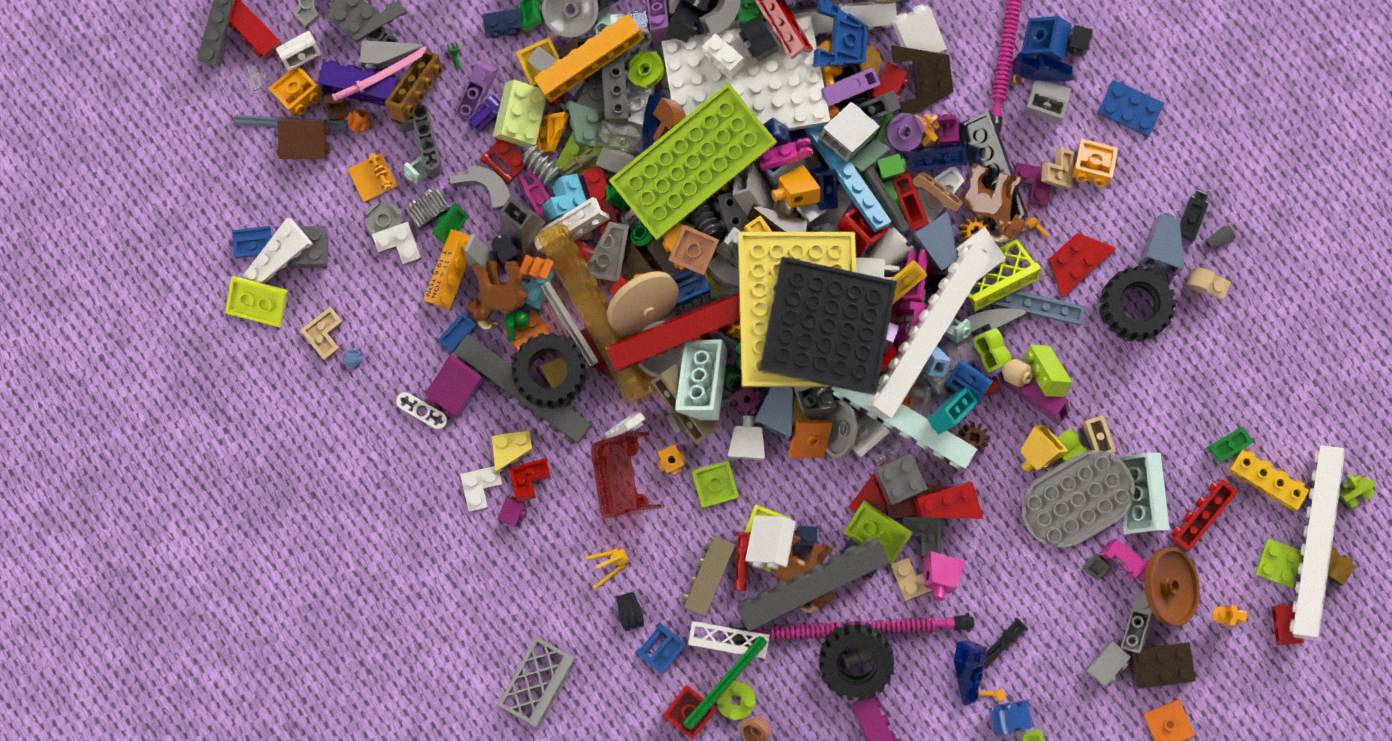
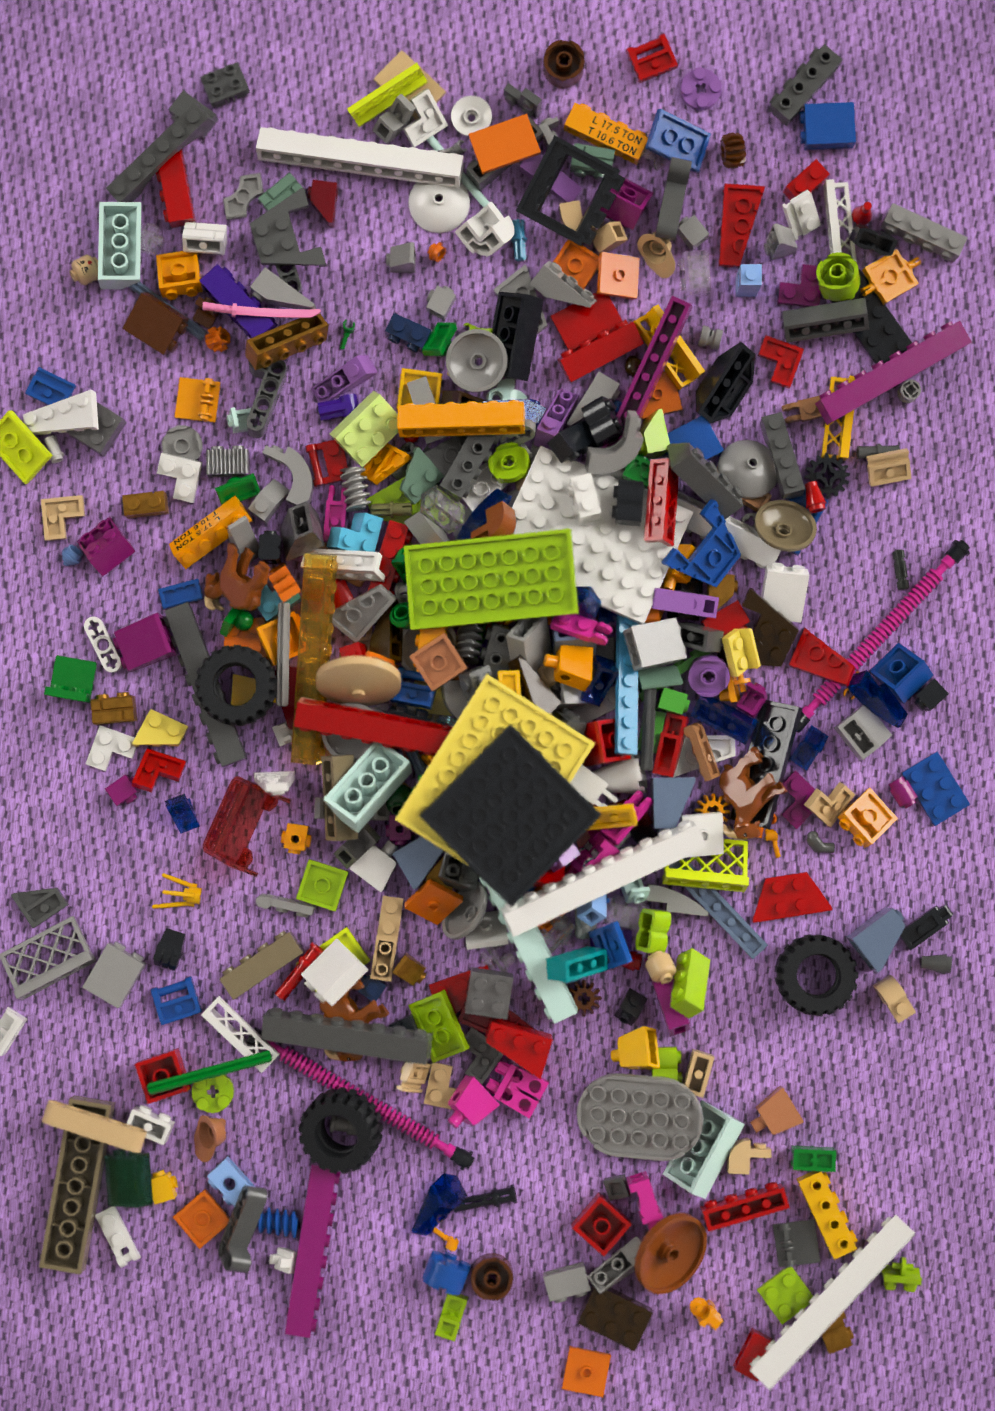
camera: 35 degrees right, 5 degrees up
none -> dark grey wing [11,887,69,928]
none -> white pin [44,435,64,463]
none -> green bracket [44,655,97,703]
none -> tan head [69,255,98,285]
none -> magenta slope [77,516,136,577]
none -> light grey brick [82,941,147,1008]
none -> pearl gold brick [90,692,137,725]
none -> light aqua slope [98,202,142,290]
none -> pearl gold brick [122,490,169,519]
none -> clear blue slope [165,793,200,834]
none -> light grey slope [248,479,290,524]
none -> light orange plate [255,611,311,666]
none -> light grey hinge [255,893,316,917]
none -> white tile [272,722,300,747]
none -> flat silver brick [334,823,381,869]
none -> tan slope [370,896,404,982]
none -> pearl gold slope [392,953,427,985]
none -> tan plate [396,1062,432,1093]
none -> reddish brown brick [471,1253,513,1301]
none -> dark pink hips [485,1060,549,1119]
none -> red brick [571,1192,632,1257]
none -> black bracket [614,988,648,1026]
none -> light yellow bracket [721,628,761,677]
none -> tan brick [727,1138,772,1175]
none -> nougat torso [750,1085,804,1135]
none -> dark grey hinge [773,1219,820,1267]
none -> red wing [789,628,855,687]
none -> clear blue slope [789,725,829,771]
none -> dark grey arm [806,831,835,853]
none -> magenta brick [889,776,918,809]

